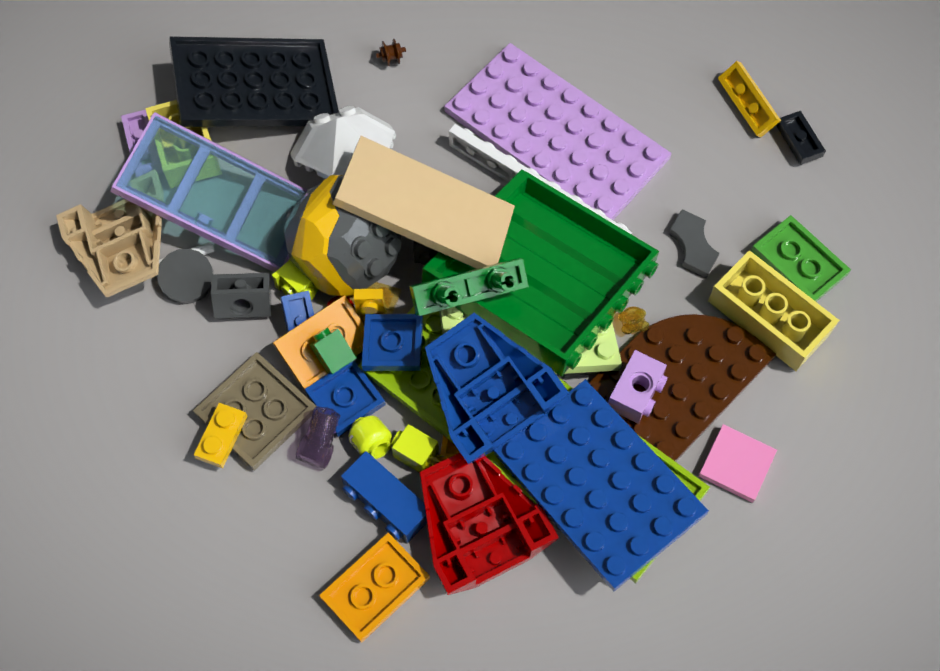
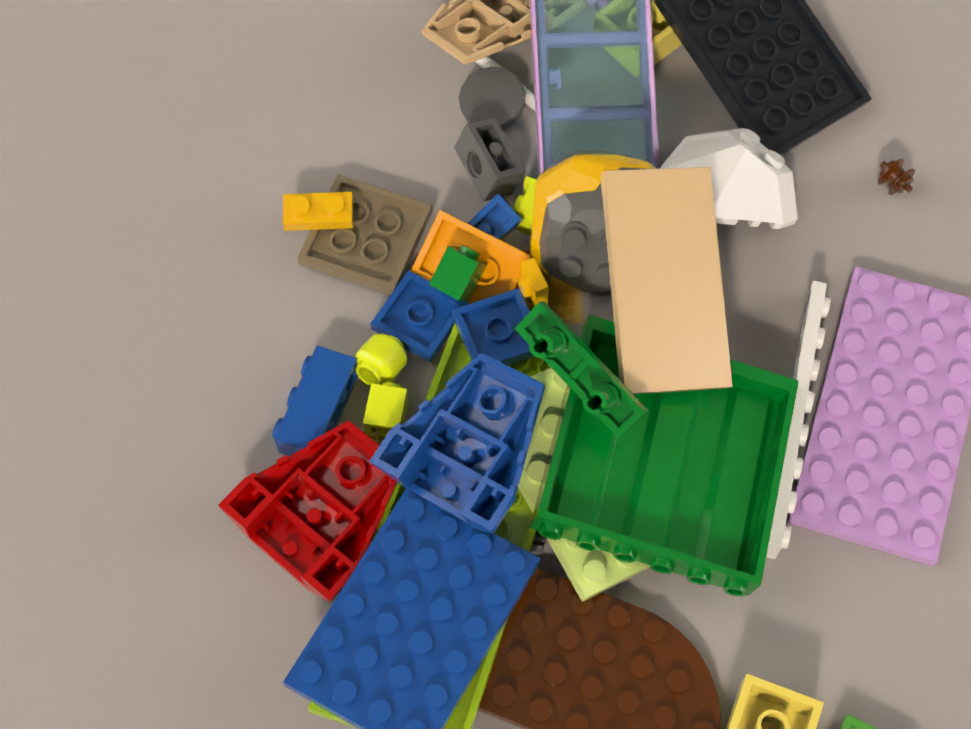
camera: 70 degrees right, 0 degrees up
clear purple piece [296,406,340,470] -> none
light orange plate [319,532,430,643] -> none
lavender brick [608,350,668,424] -> none
clear yellow plate [618,307,649,334] -> none
dark grey tile [669,209,719,278] -> none

